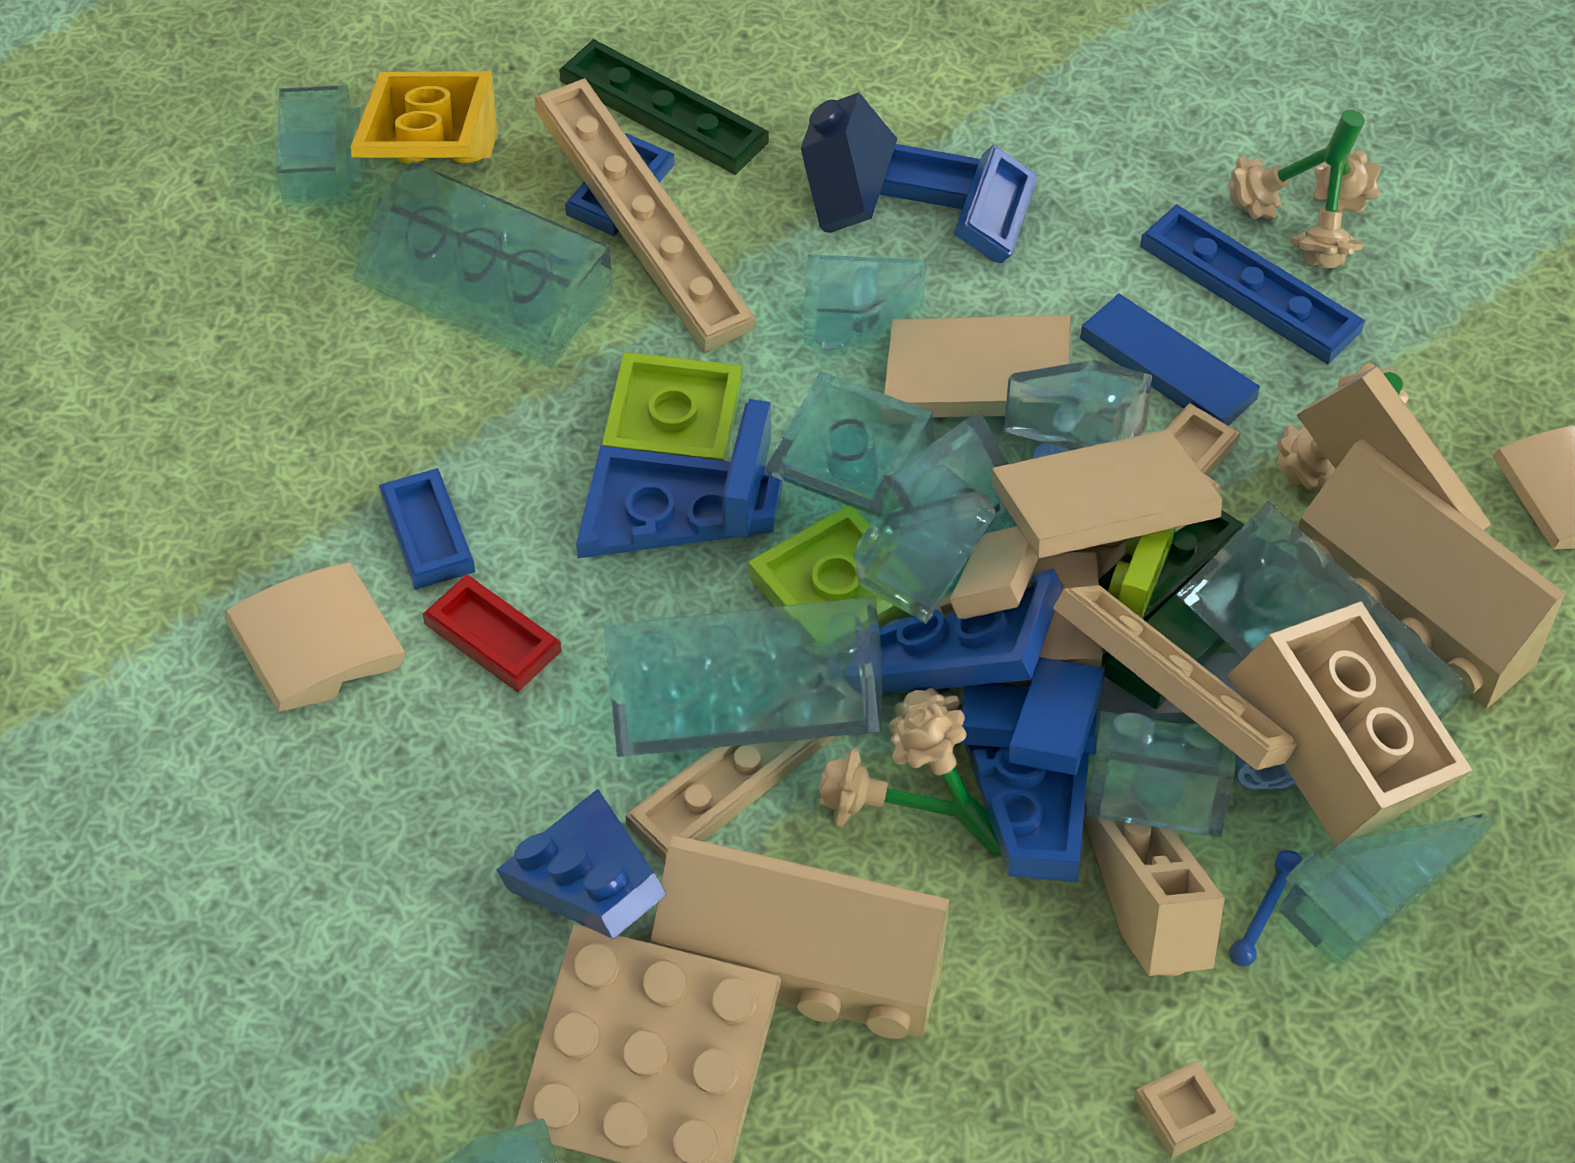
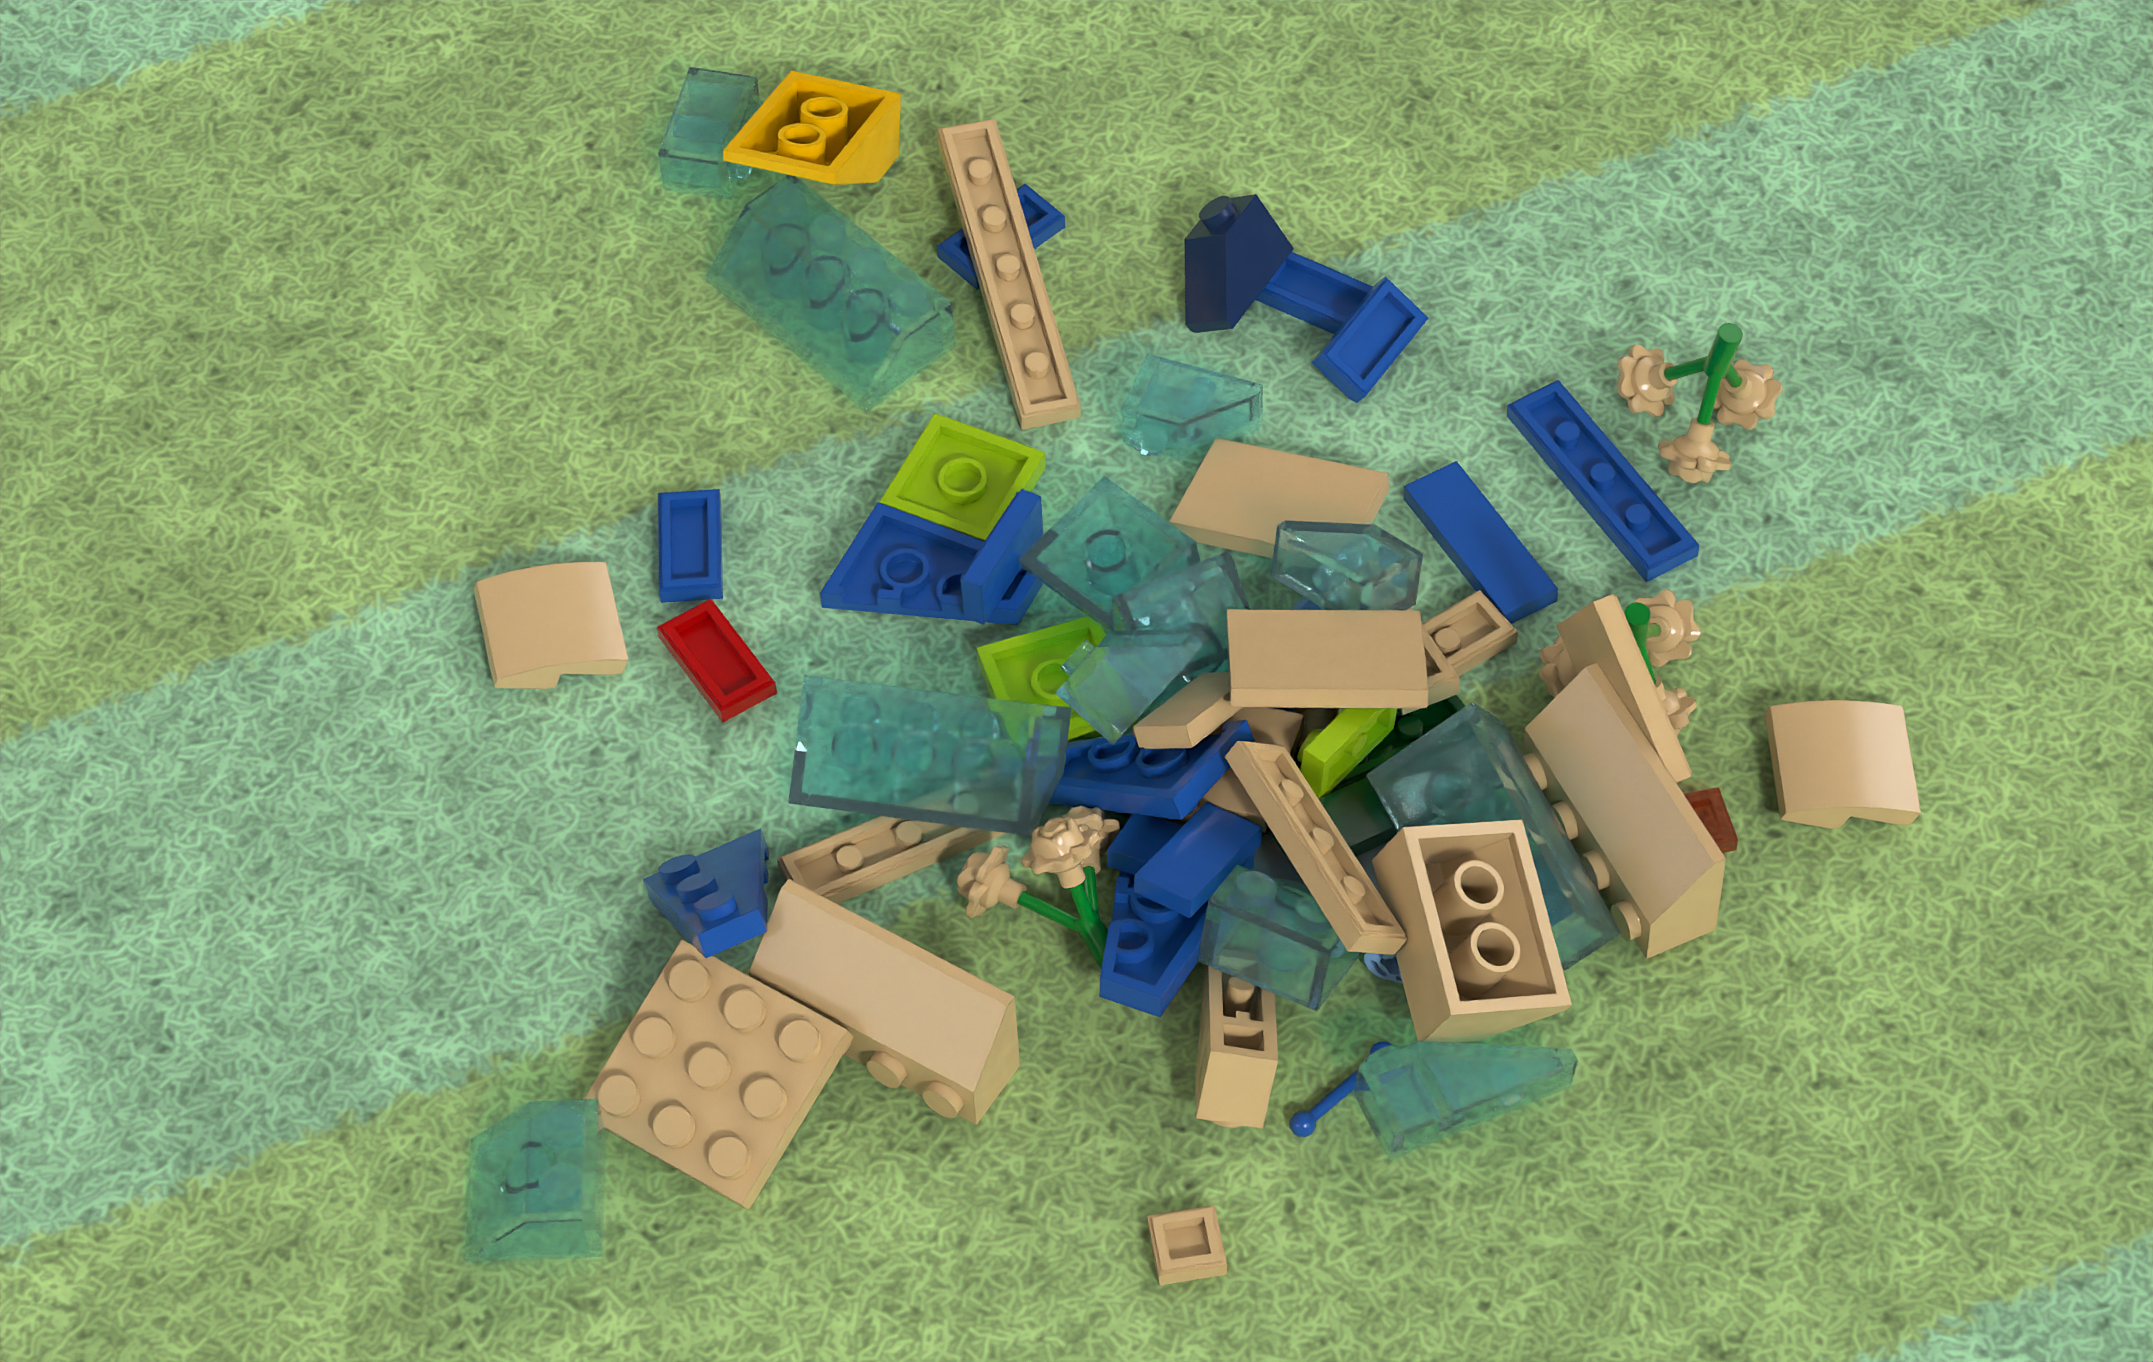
camera: 20 degrees right, 0 degrees up
dark green tile [559,39,769,175] -> none

